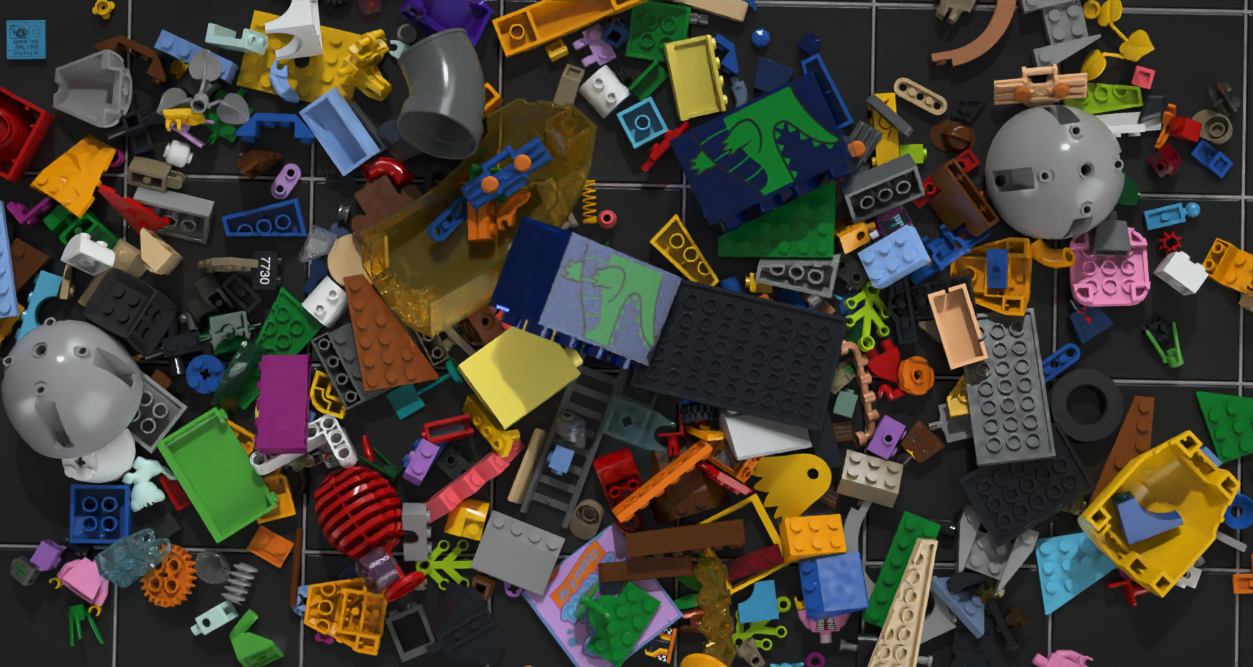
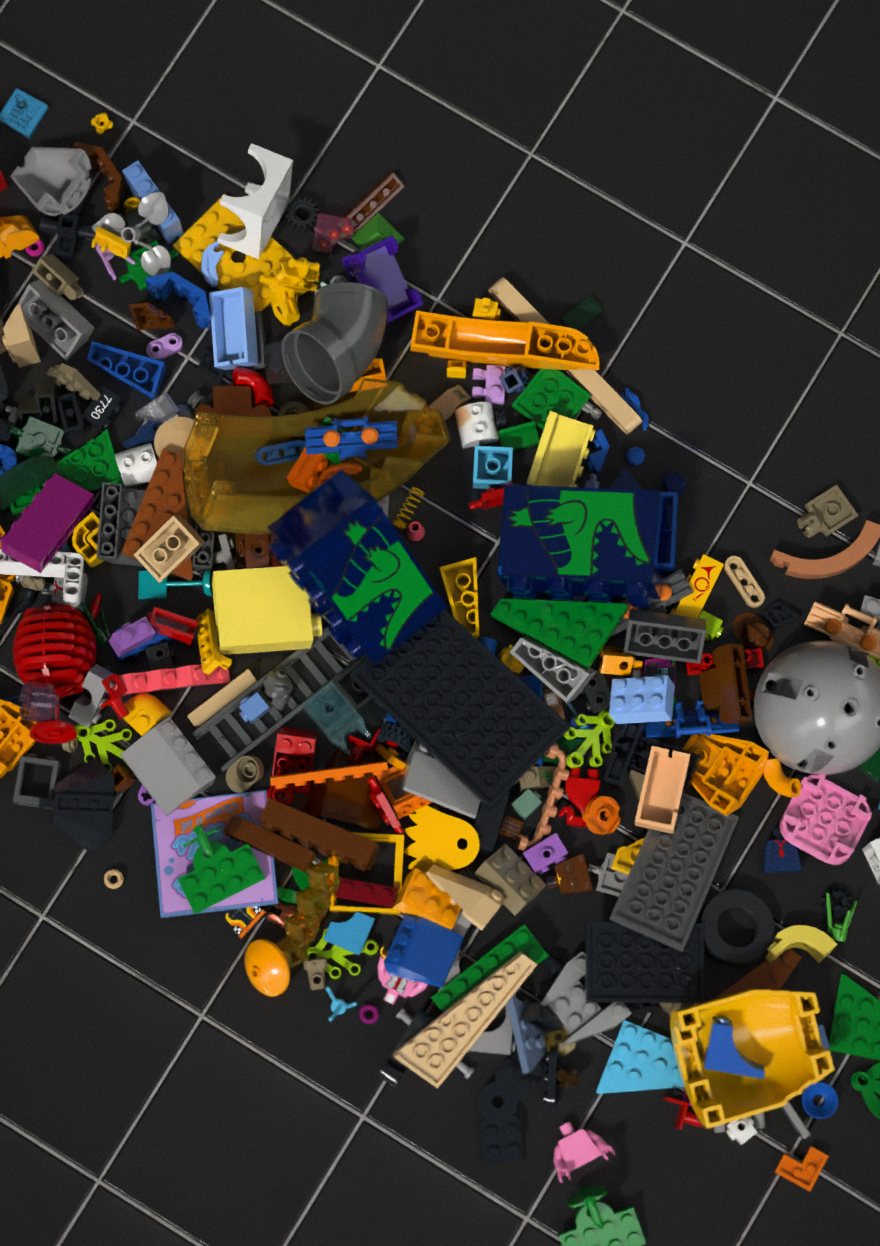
camera: 30 degrees right, 10 degrees down
red wing [98,184,171,236] -> none
white head [163,140,193,168] -> none
light aqua panel [205,23,268,55] -> none
dark grey beam [866,94,914,138] -> none
blue plate [987,248,1008,288] -> none
blue plate [1042,343,1080,383] -> none
dark grey torso [1091,210,1131,257] -> none
none -> red bracket [100,673,130,720]
none -> tan slope [134,514,205,583]
none -> tan wedge [426,864,506,930]
none -> light yellow arch [765,925,837,963]

